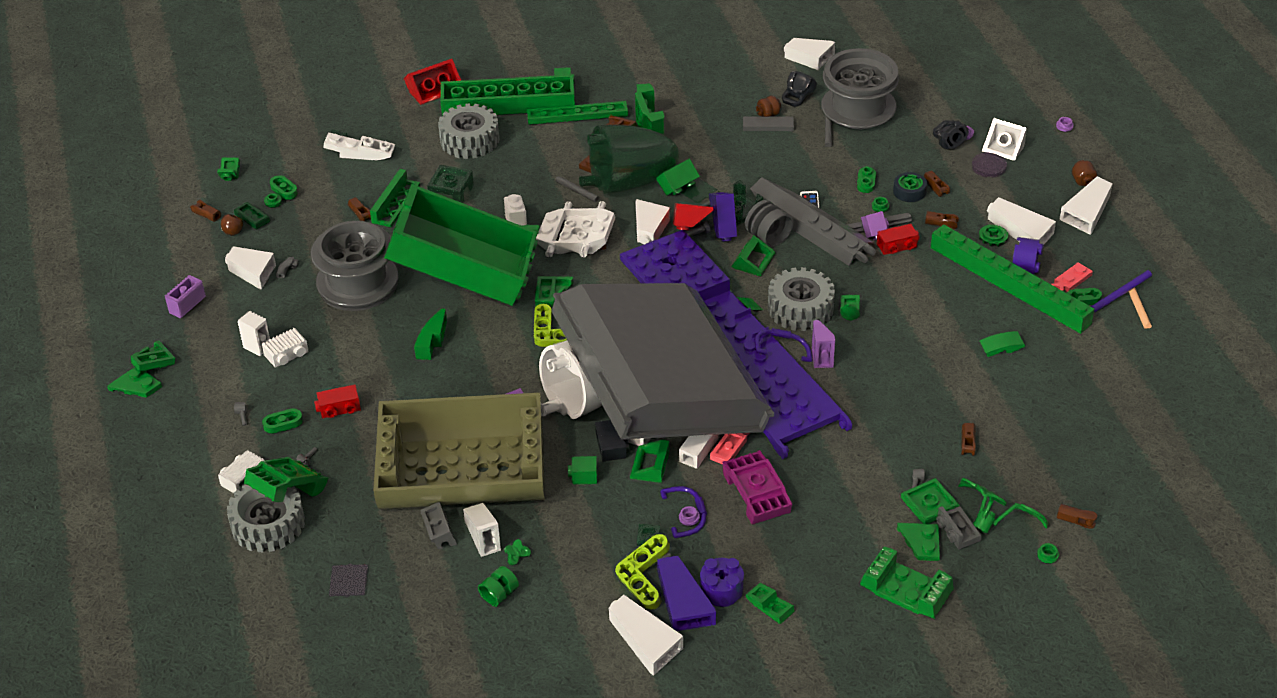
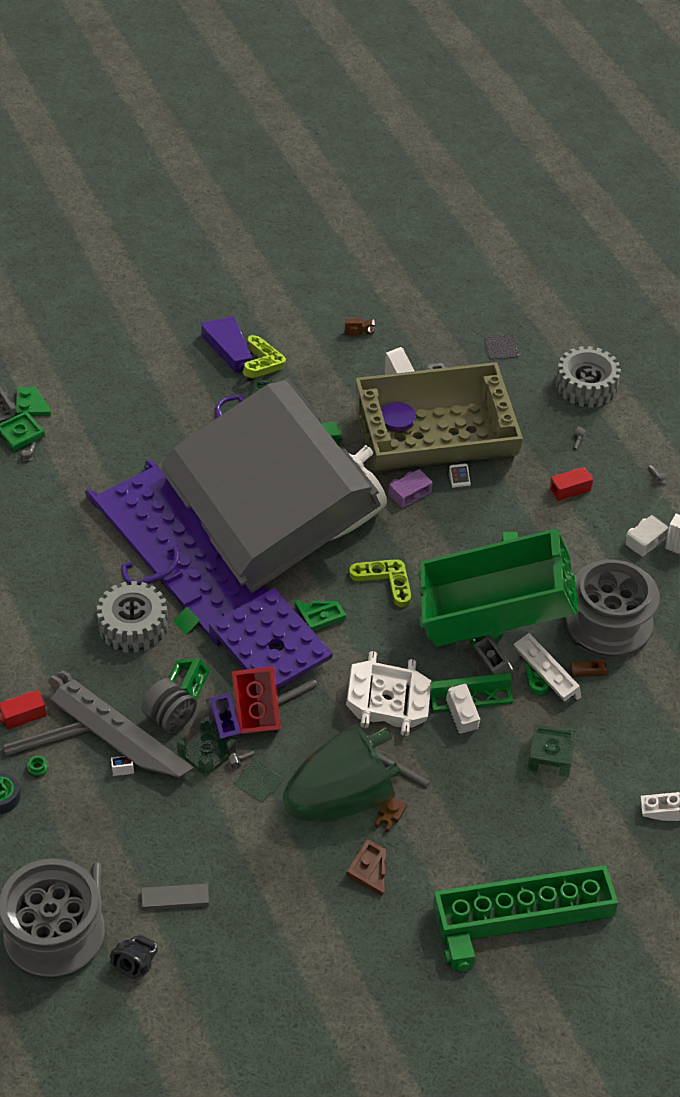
camera: 170 degrees right, 5 degrees up
white brick [218,450,265,493] -> none
green plate [244,457,328,502] -> none
green plate [262,409,303,434] -> none
reddish brown bar [348,197,371,221] -> none
green fence [370,169,420,227] -> none
red slope [404,59,461,105] -> none
light grey wheel [438,104,499,159] -> none
green wheel [478,566,519,607] -> none
green piece [504,539,531,565] -> none
green plate [527,101,628,125] -> none
green wing [535,276,573,307] -> none
white slope [609,595,683,676] -> none
green plate [635,84,664,148] -> none
white slope [636,199,670,244] -> none
green brick [656,158,700,196] -> none
medium lavender plate [679,506,700,526] -> none
dark purple brick [700,558,744,607] -> none
magenta plate [722,450,792,525] -> none
green slope [746,583,795,624] -> none
reddish brown piece [756,95,781,117] -> none
white slope [784,38,835,70] -> none
medium lavender tile [812,320,835,368] -> none
green plate [840,295,860,321] -> none
green plate [857,166,876,193] -> none
green plate [860,547,954,618] -> none
medium lavender brick [861,211,889,240] -> none
none -> reddish brown plate [344,318,375,336]
none -> dark purple tile [381,402,416,432]

